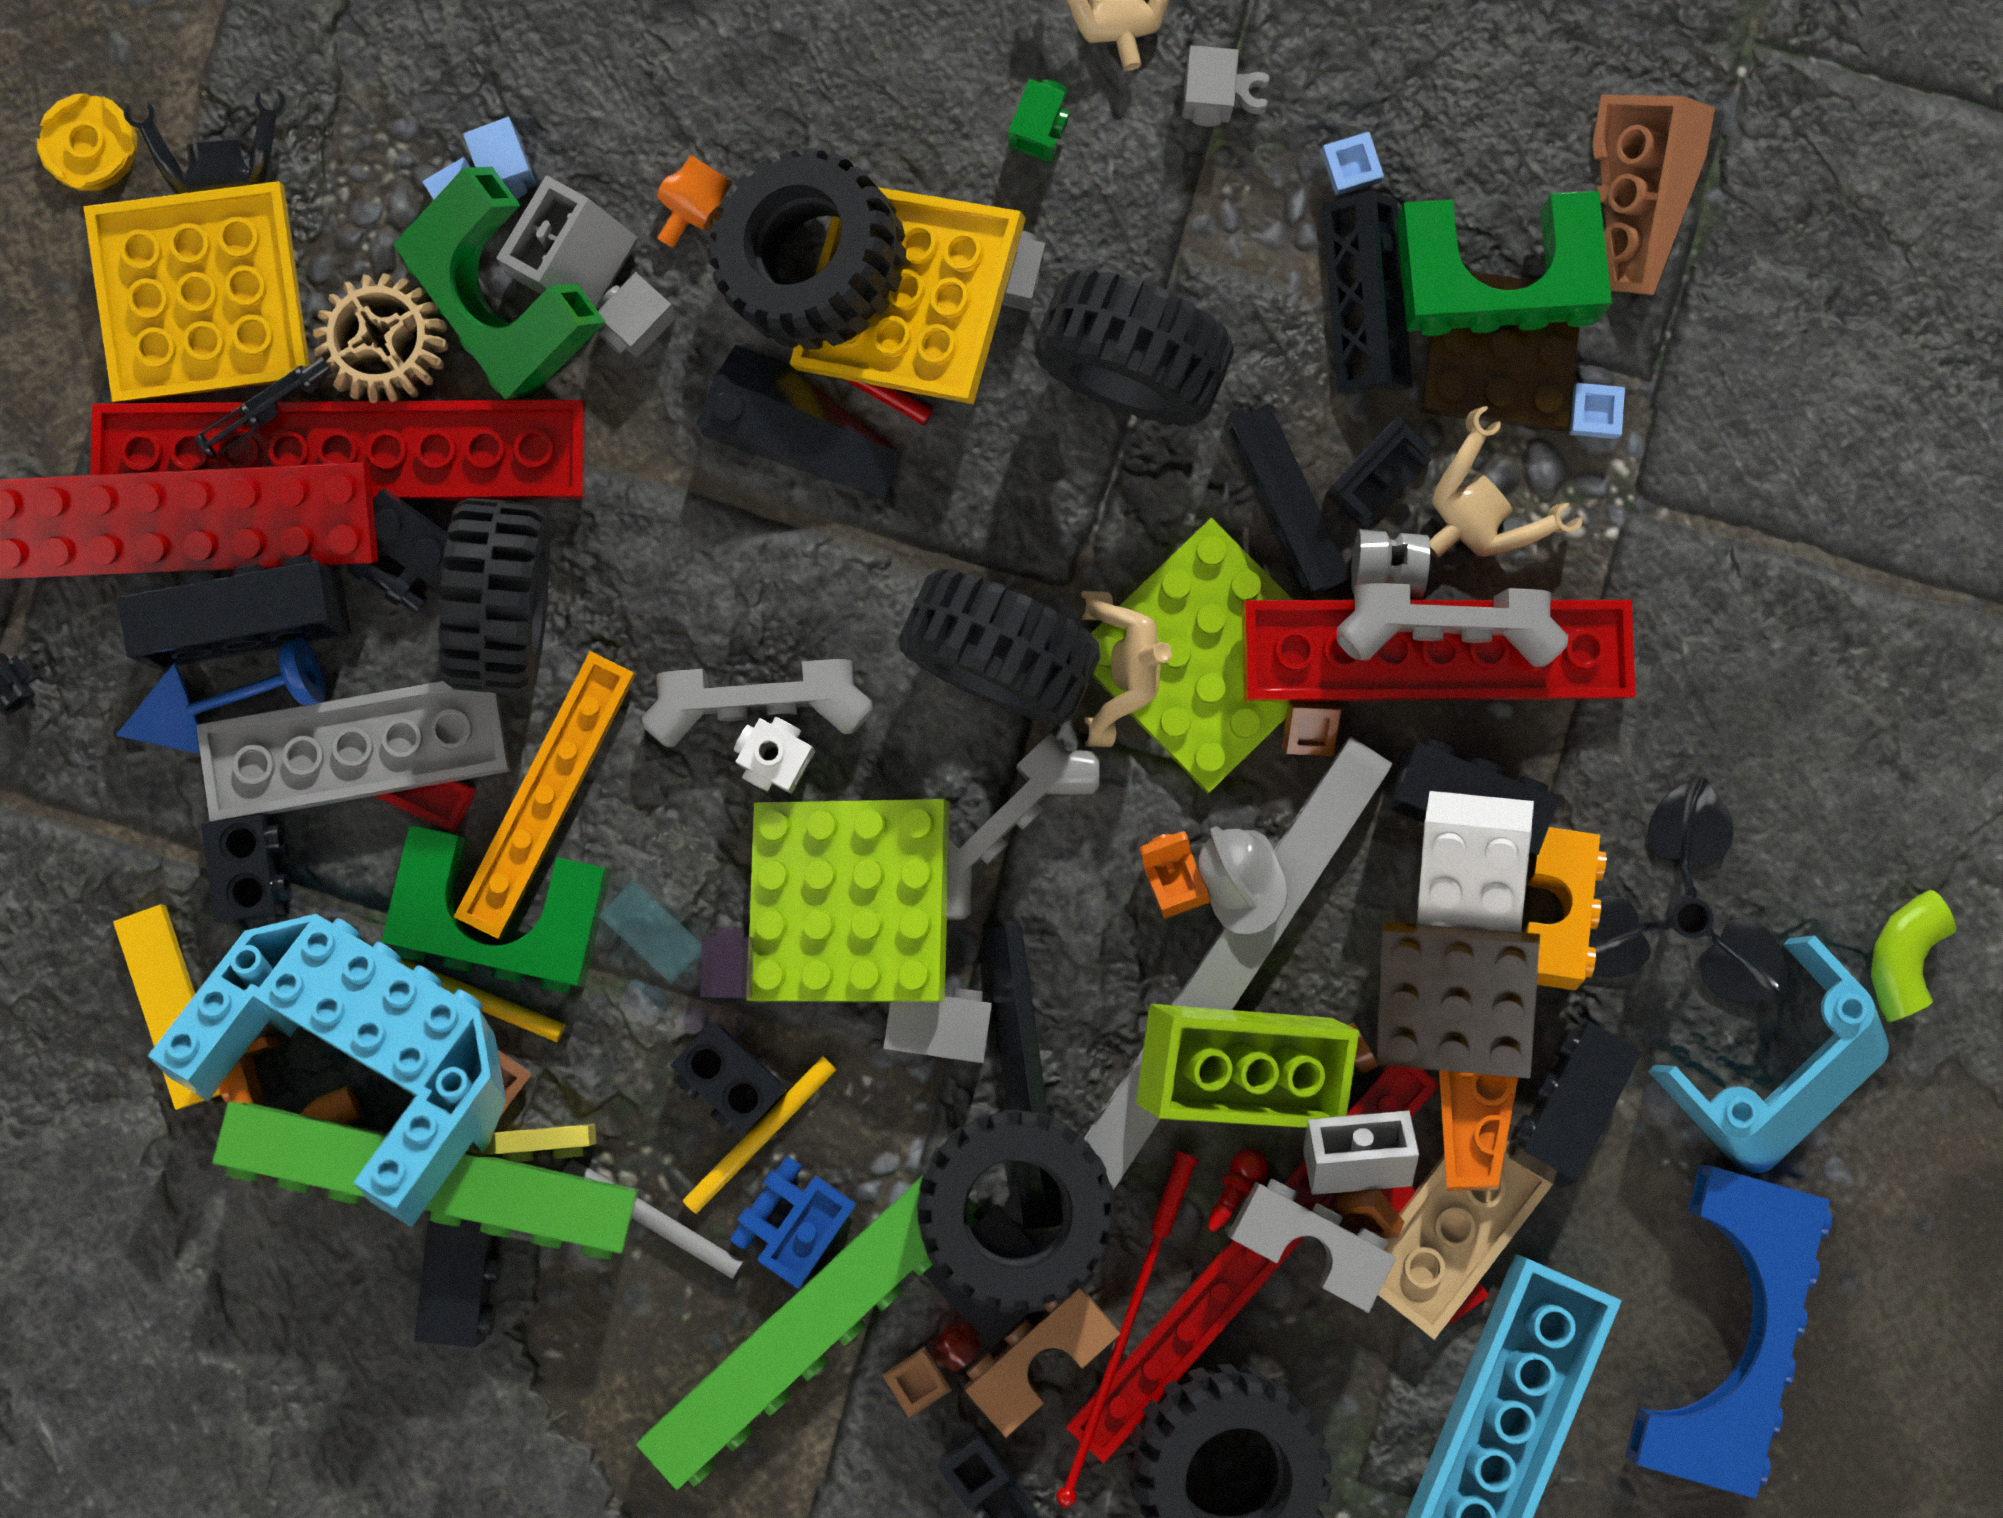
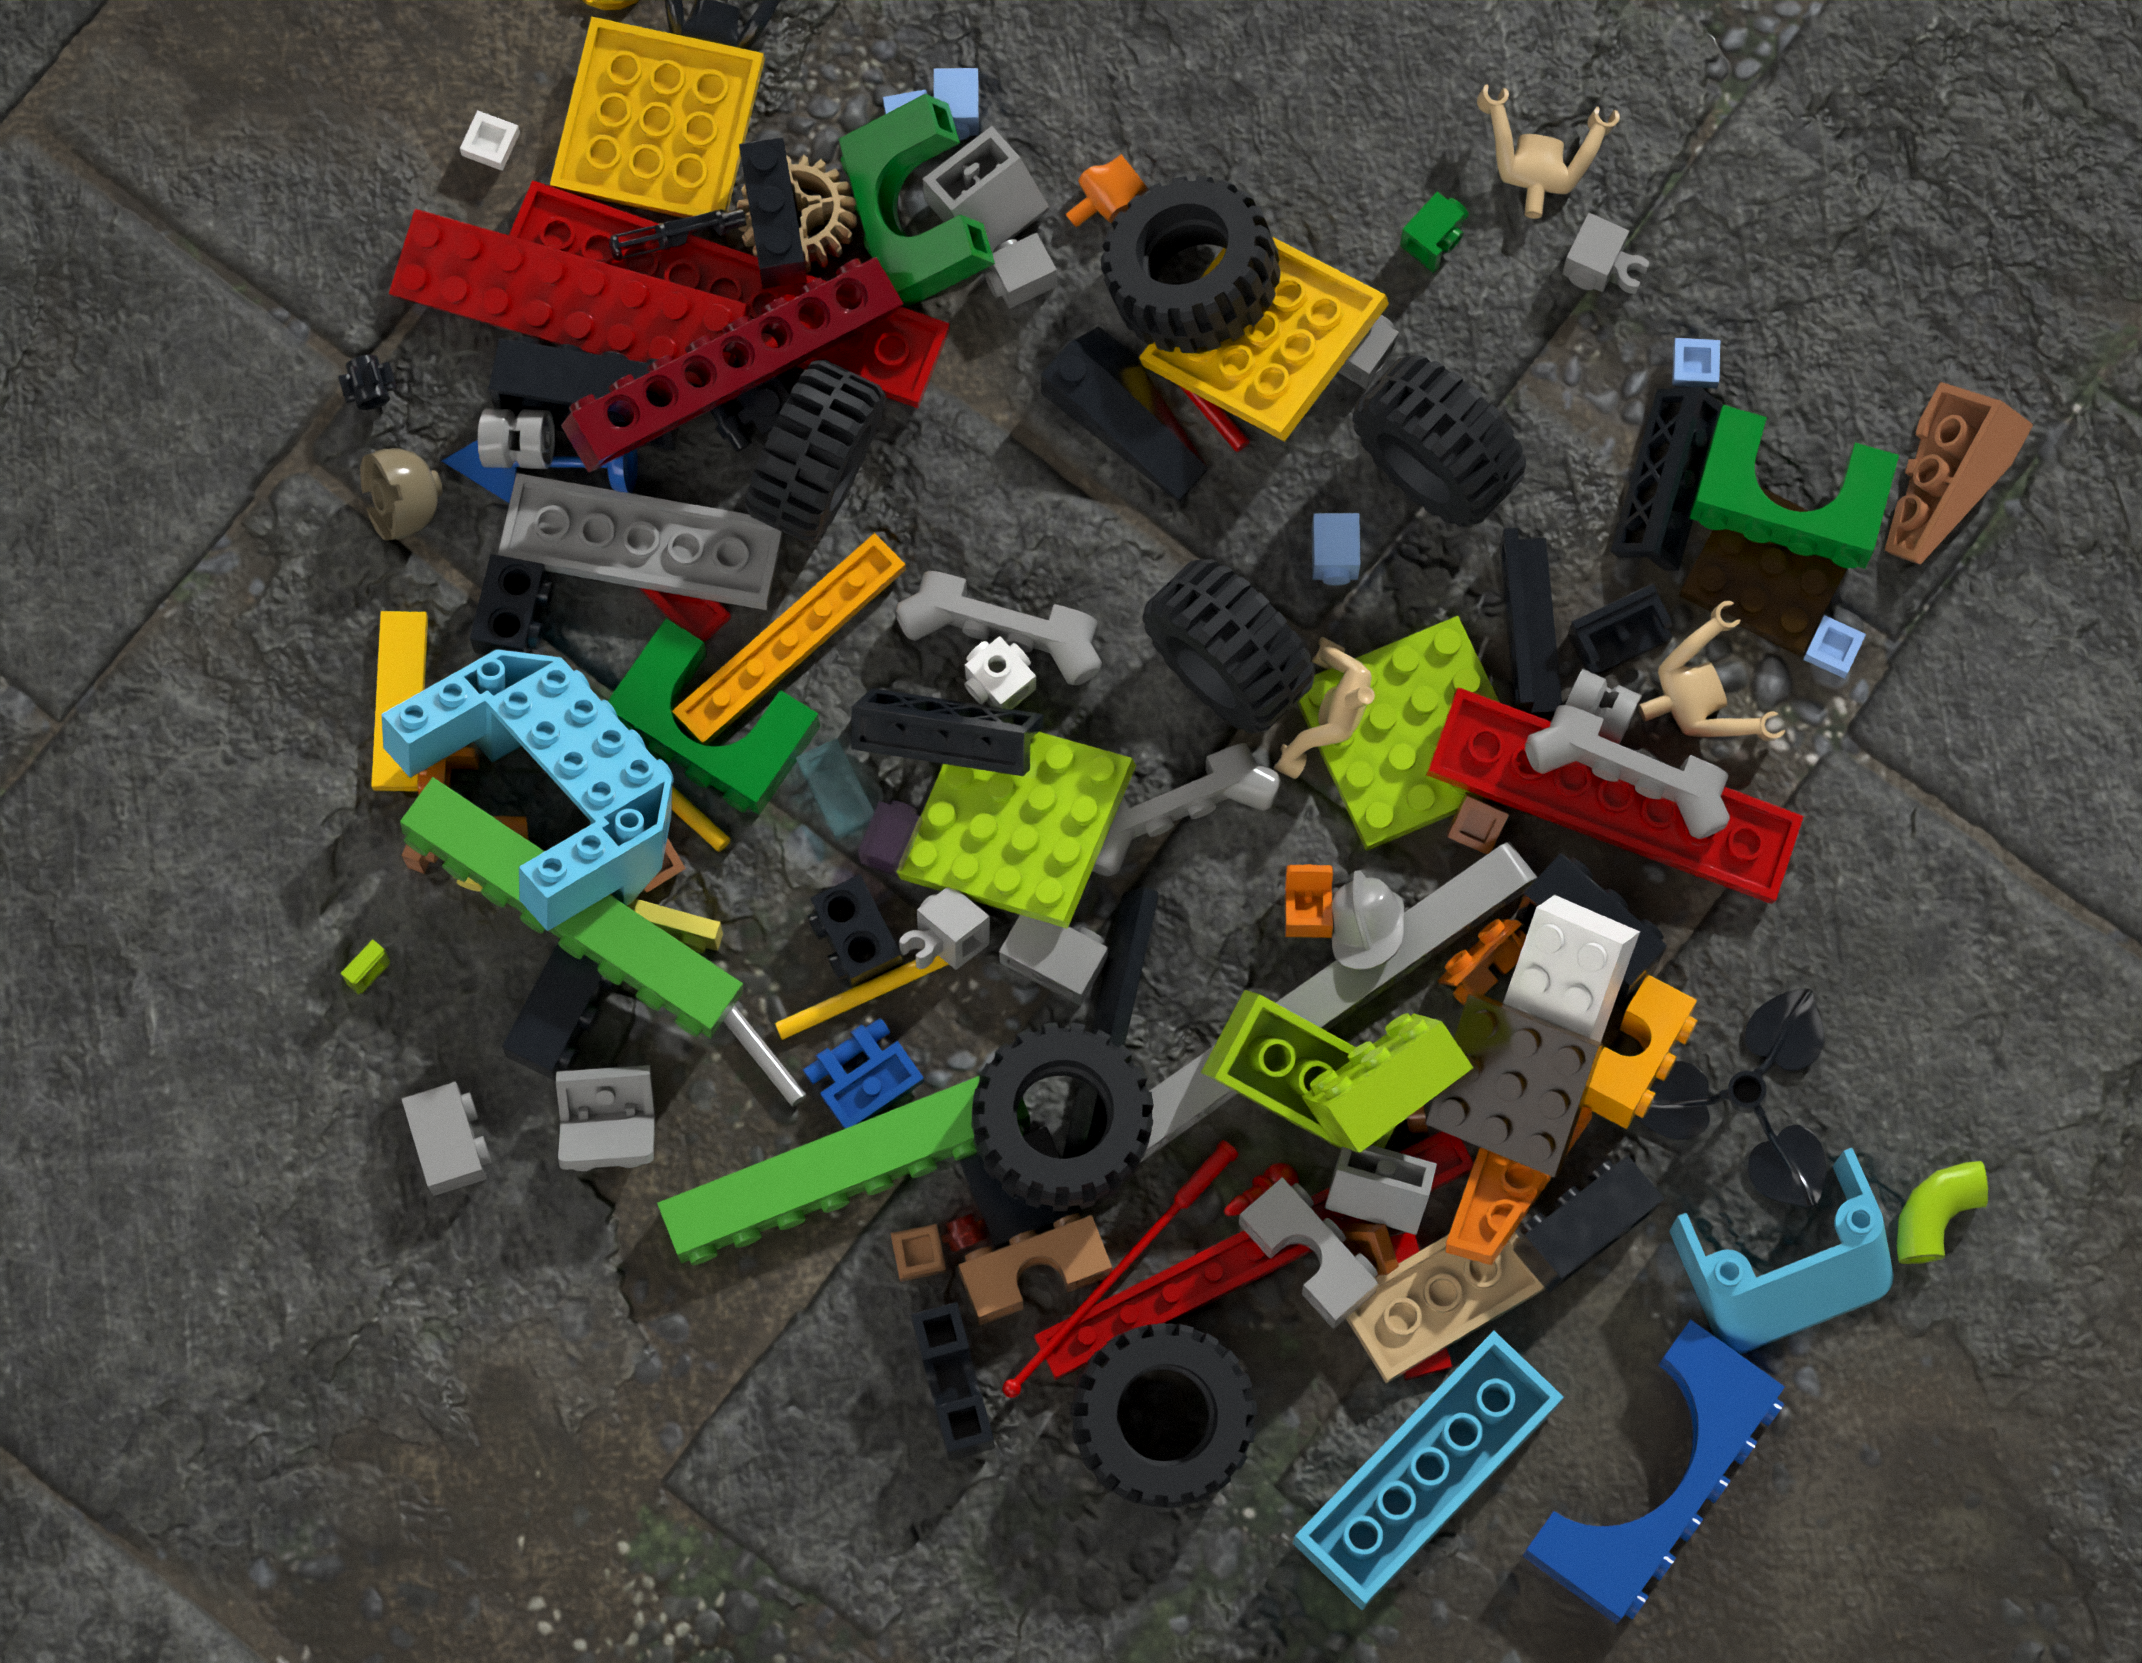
camera: 25 degrees right, 10 degrees down
none -> lime tile [341,939,390,995]
none -> dark tan cylinder [360,448,442,541]
none -> light grey brick [402,1082,491,1196]
none -> white plate [460,110,520,171]
none -> light grey wheel [478,409,555,469]
none -> light grey bracket [556,1065,655,1171]
none -> dark red brick [561,257,903,473]
none -> black brick [739,137,807,289]
none -> black fence [851,688,1044,776]
none -> light grey brick [899,887,990,970]
none -> lime brick [1302,1013,1473,1153]
none -> light blue brick [1311,513,1360,586]
none -> orange hinge [1437,919,1527,1006]

